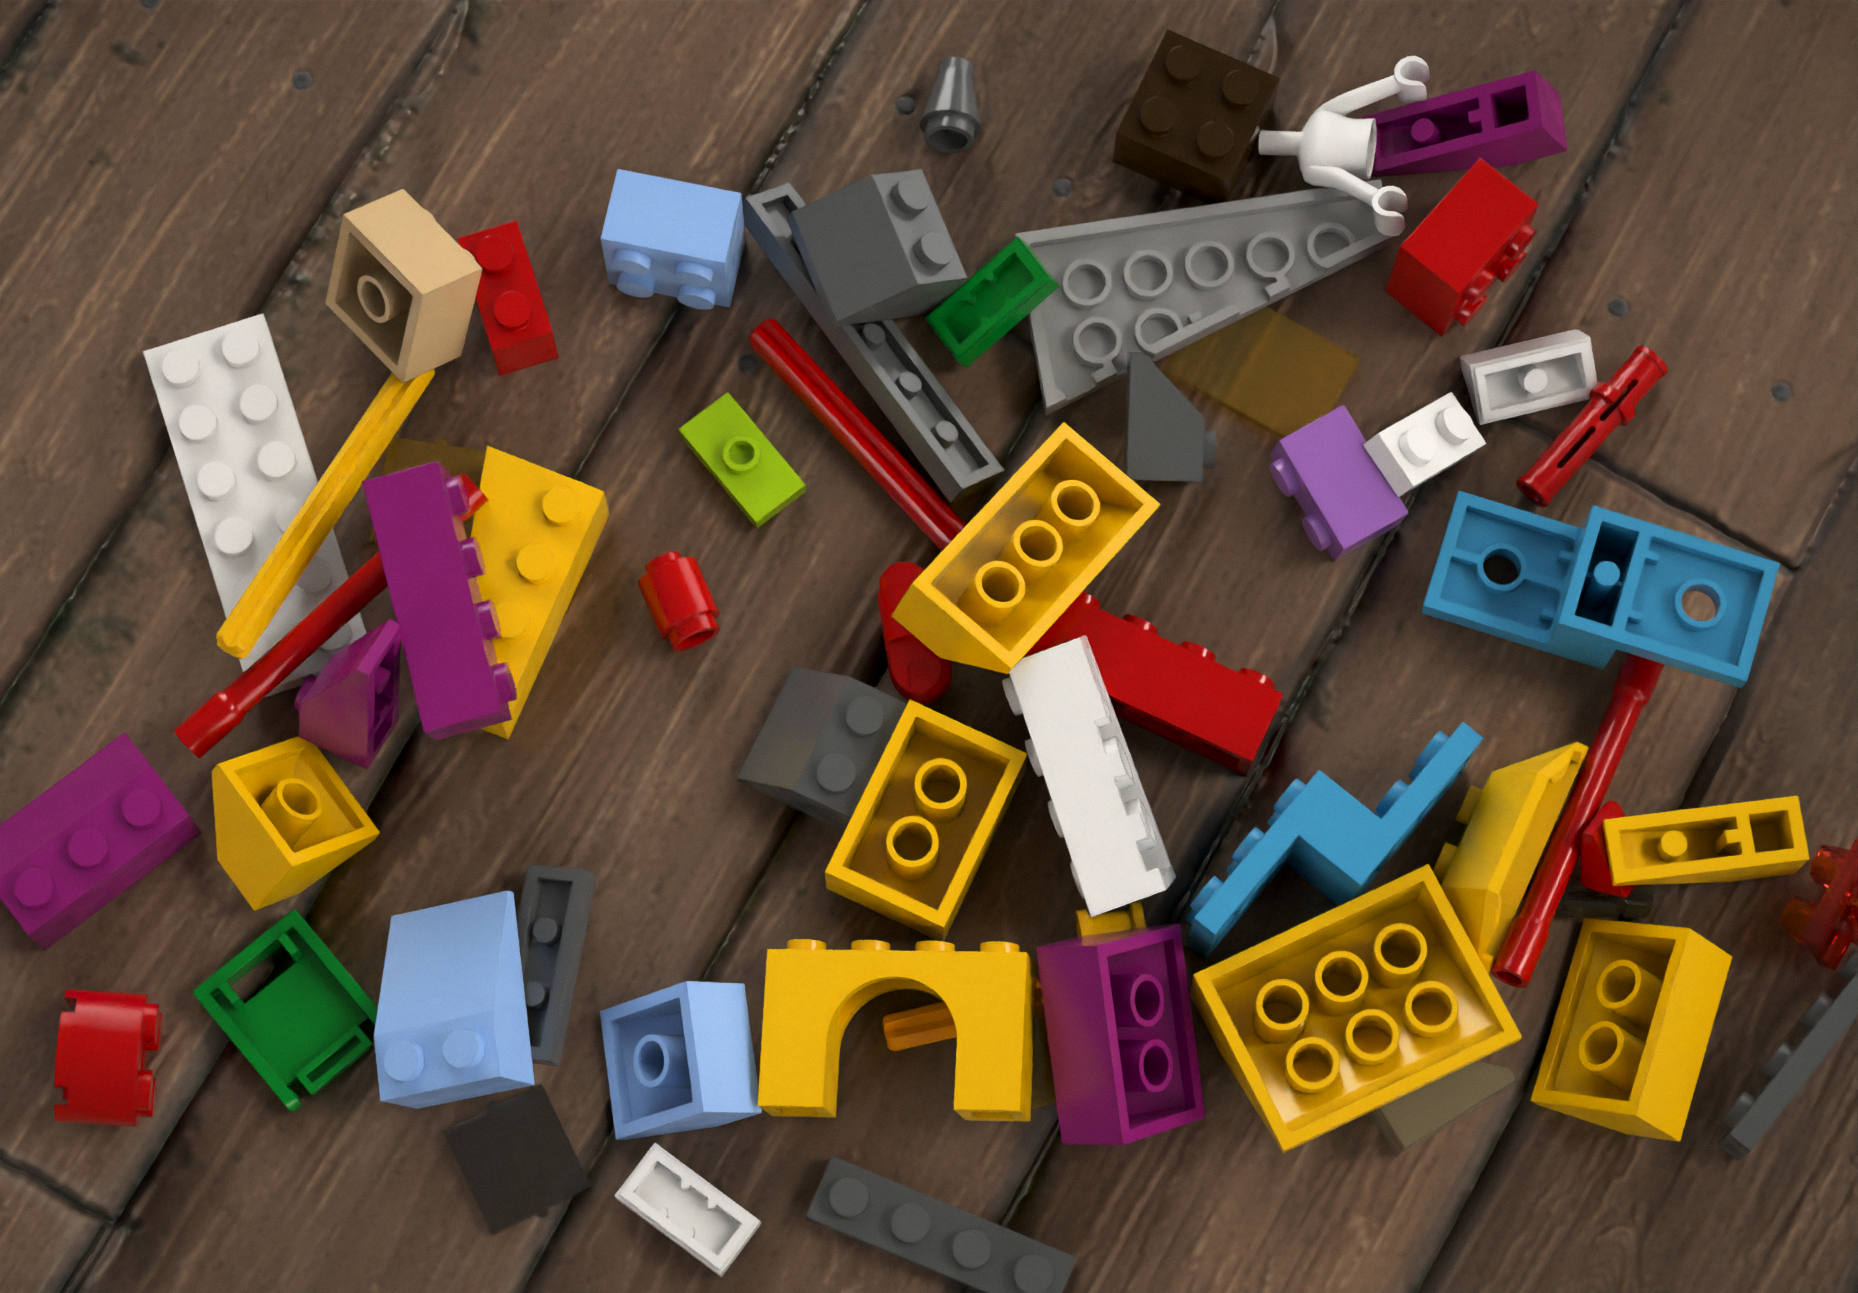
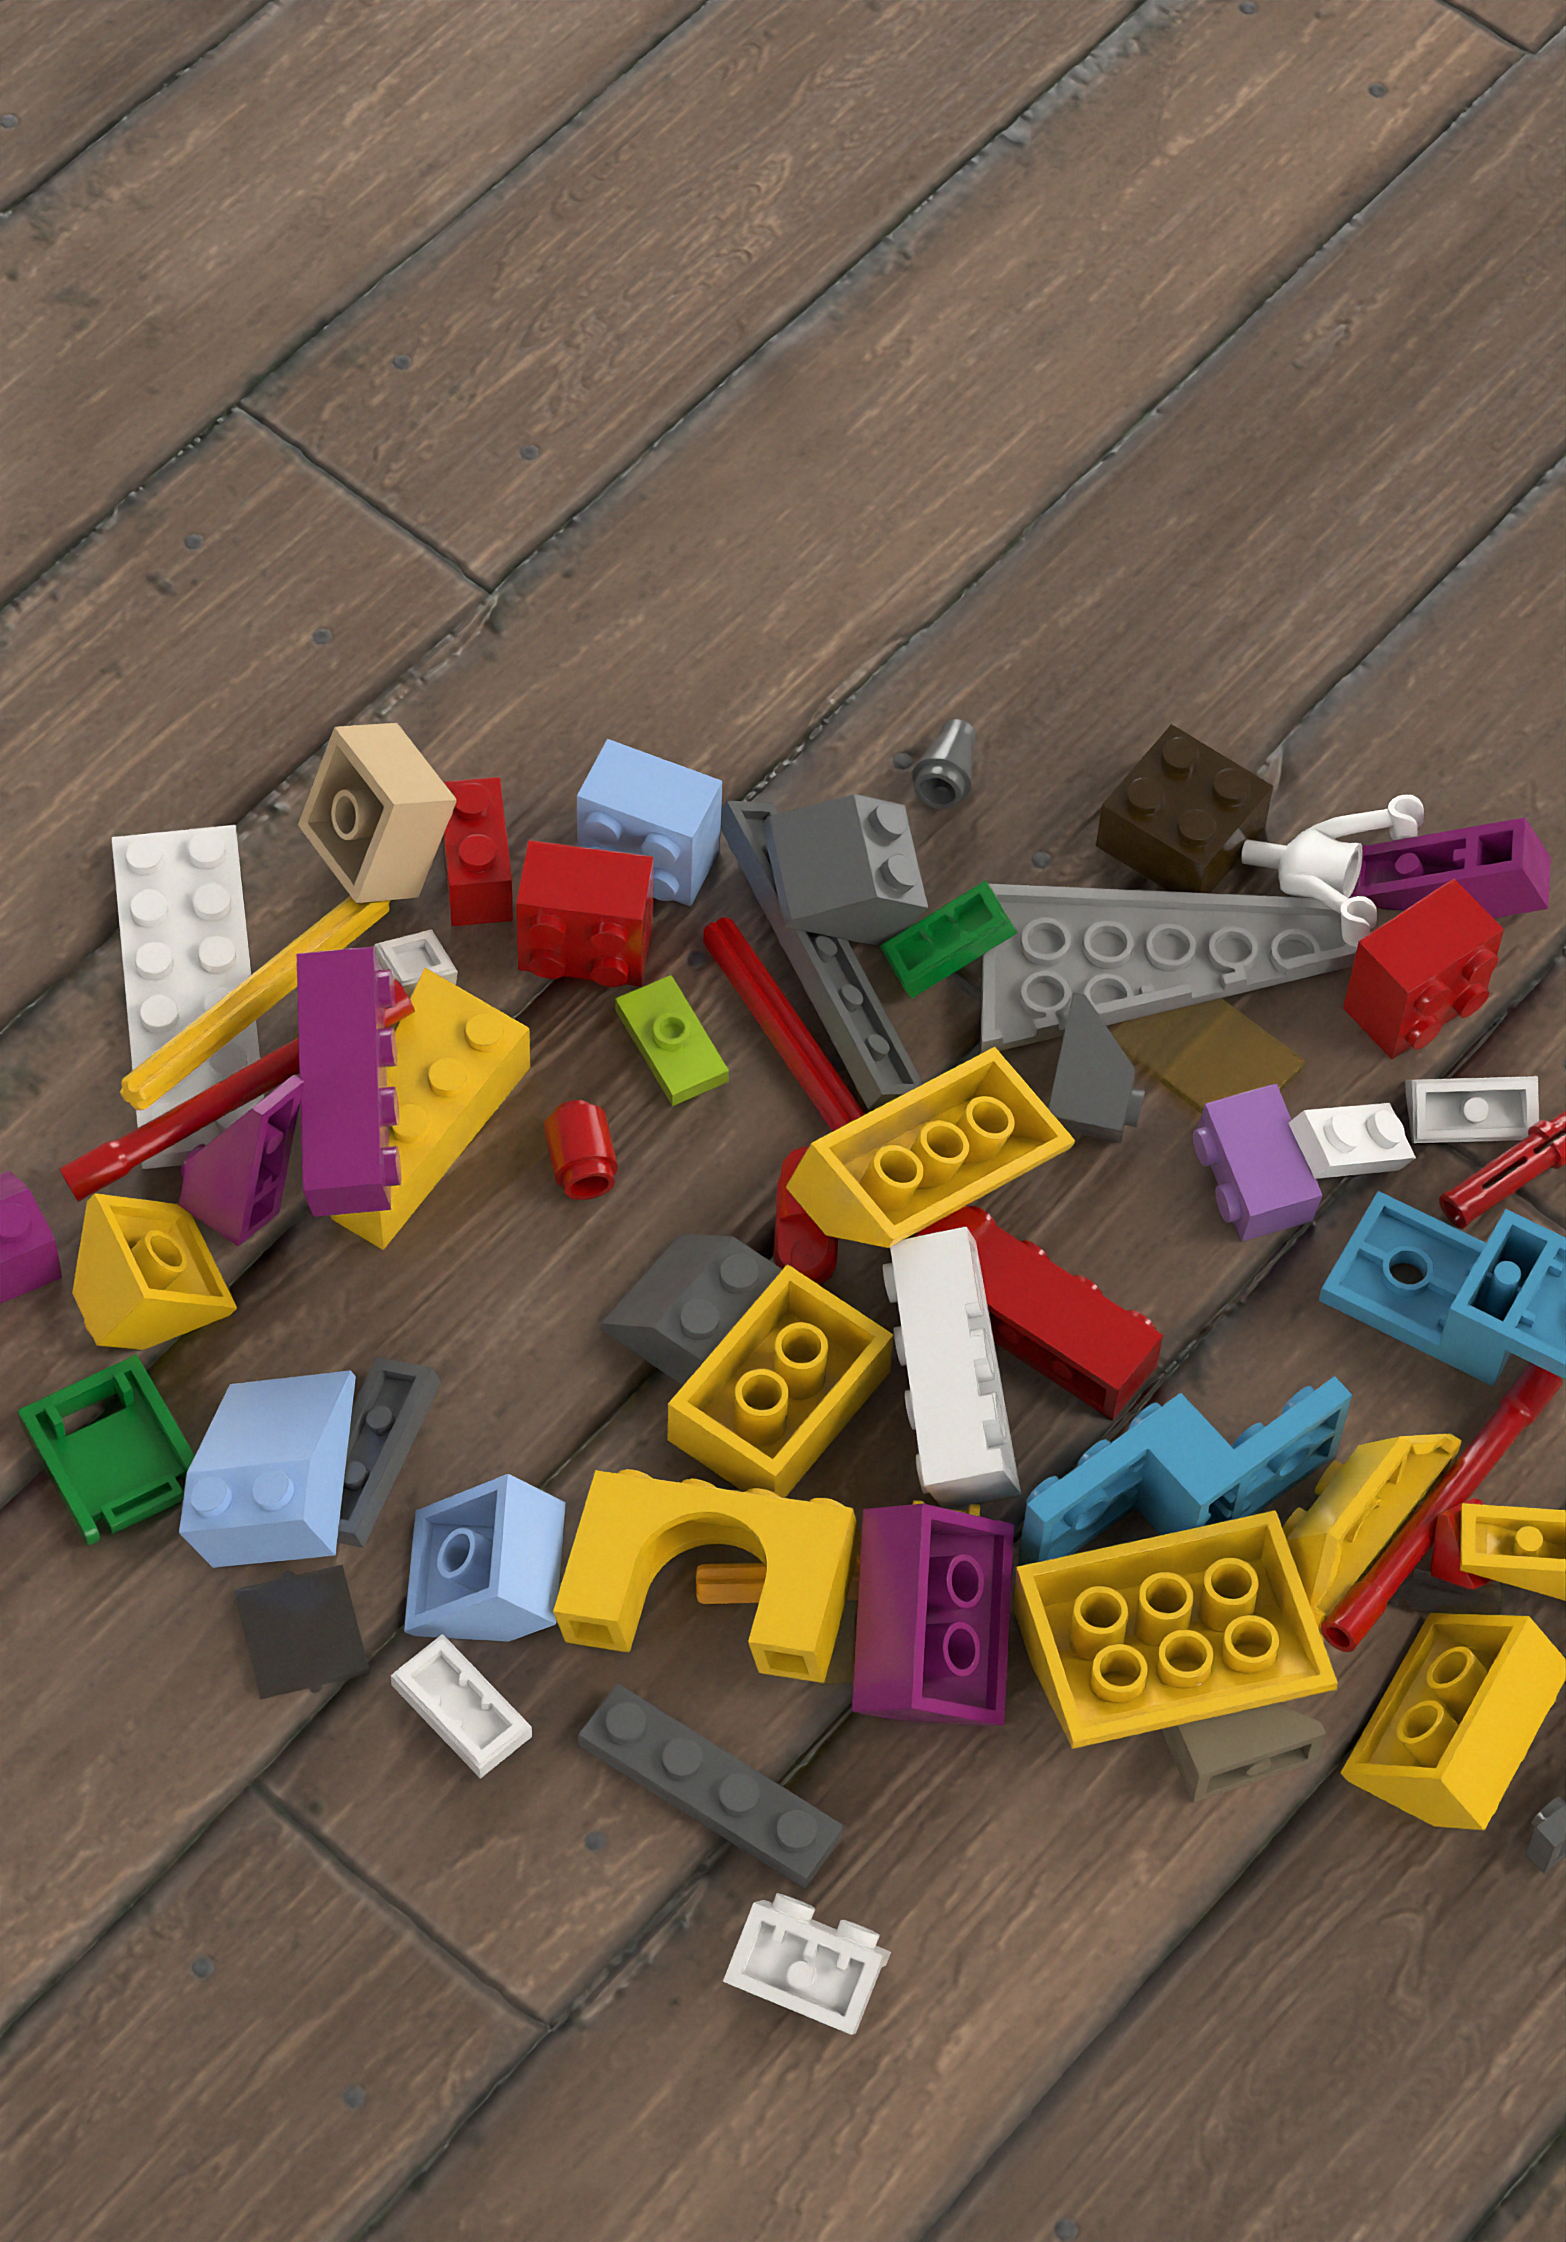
camera: 10 degrees right, 15 degrees down
none -> white tile [374,929,458,998]
none -> red brick [516,840,654,987]

